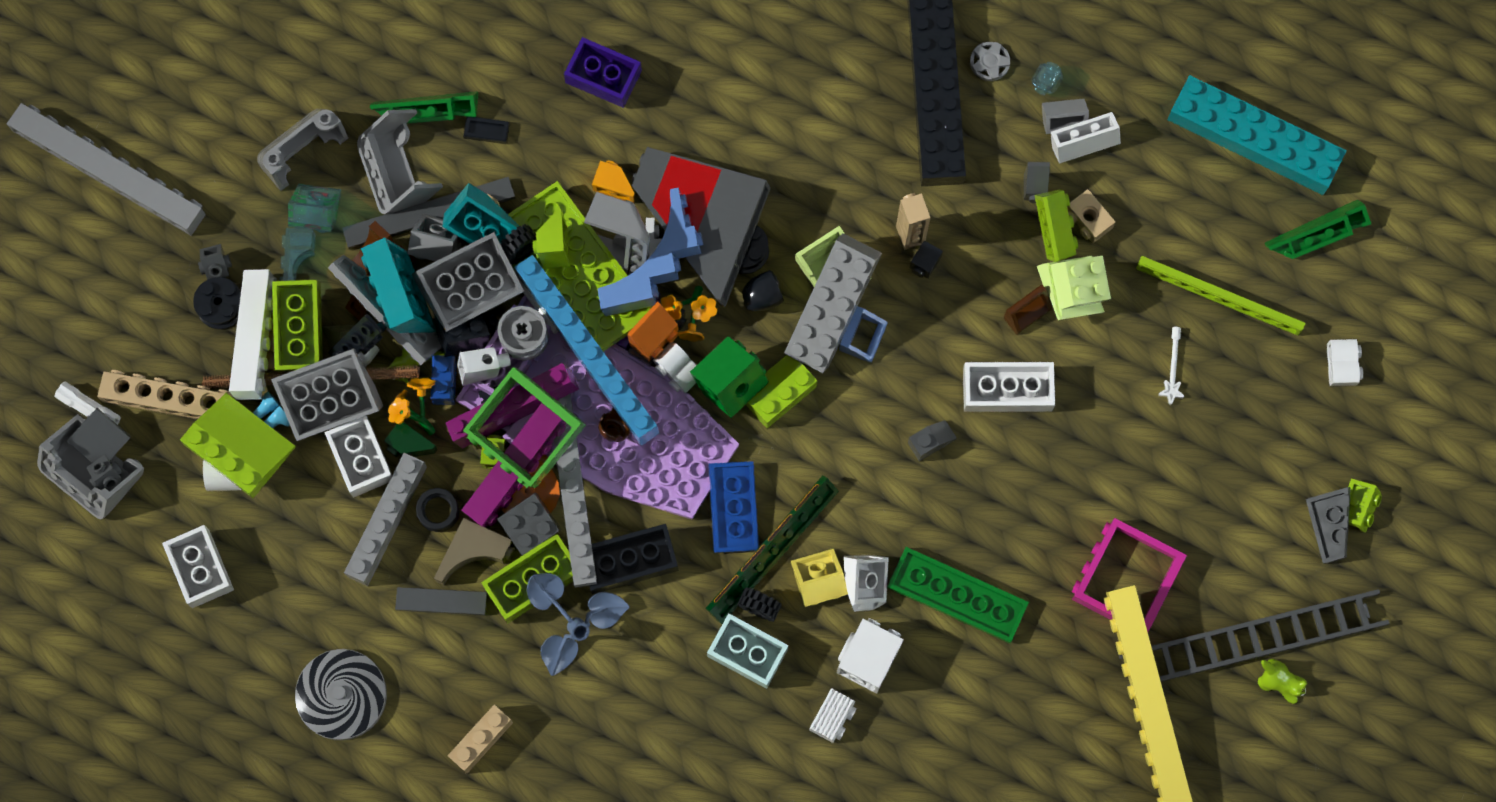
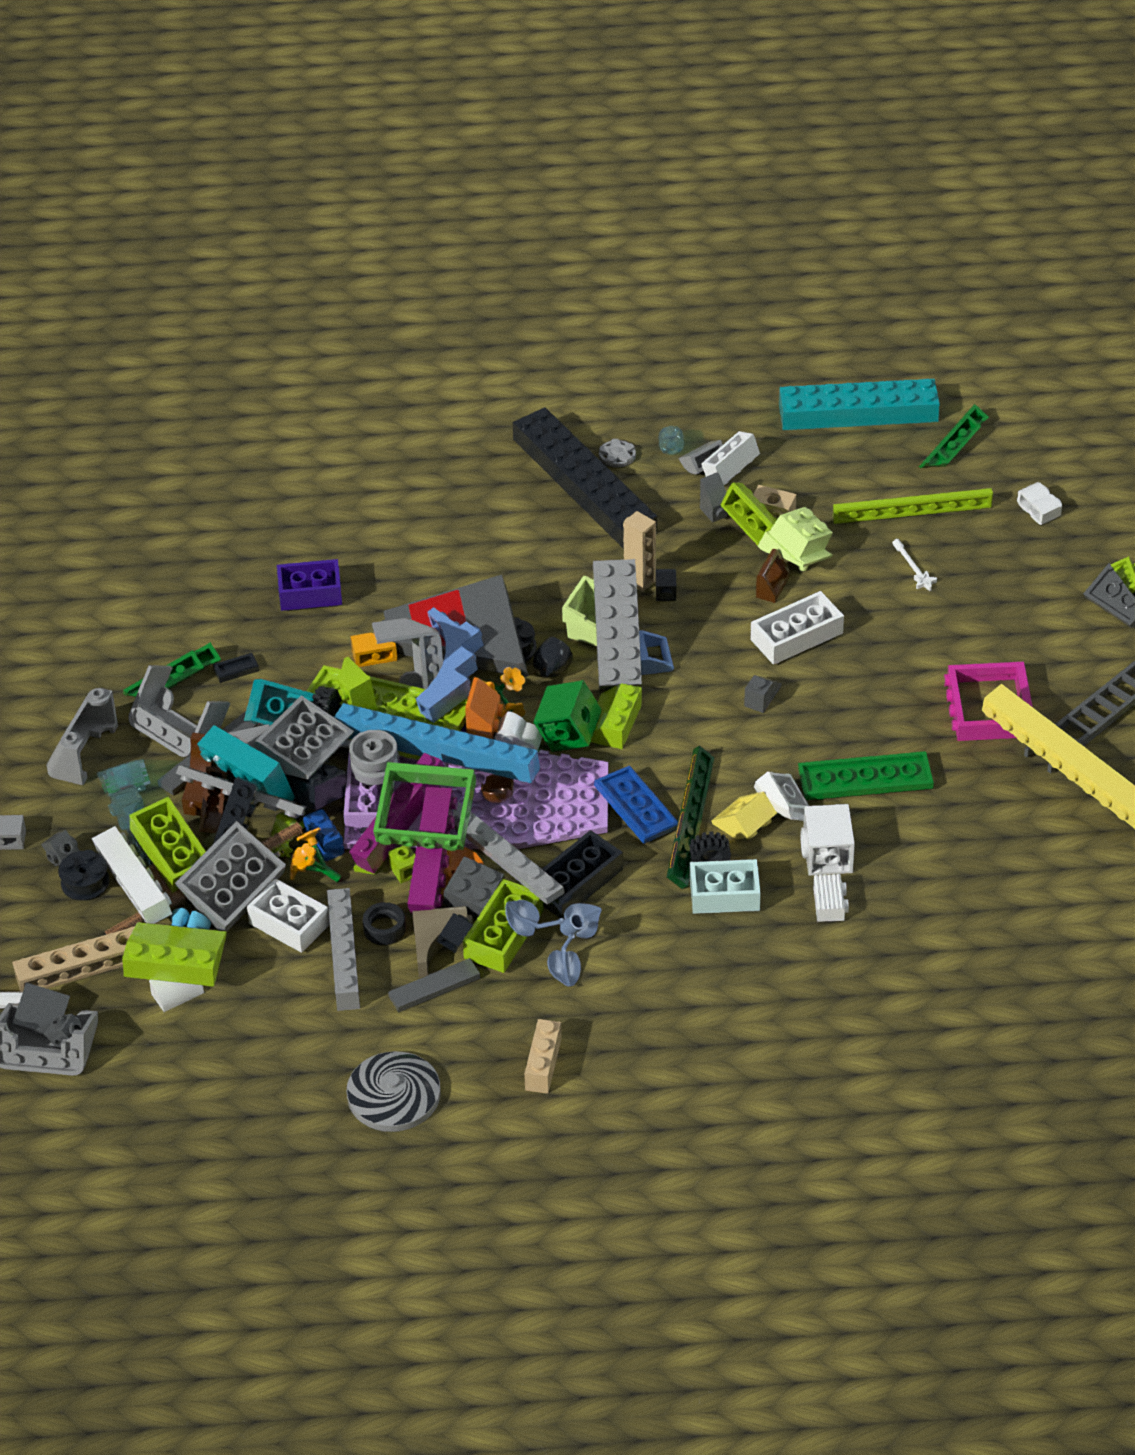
camera: 30 degrees left, 30 degrees down
white brick [162,525,234,608] -> none
dark green slope [384,422,438,457] -> none
white torso [457,347,511,386] -> none
none -> black brick [436,913,472,953]

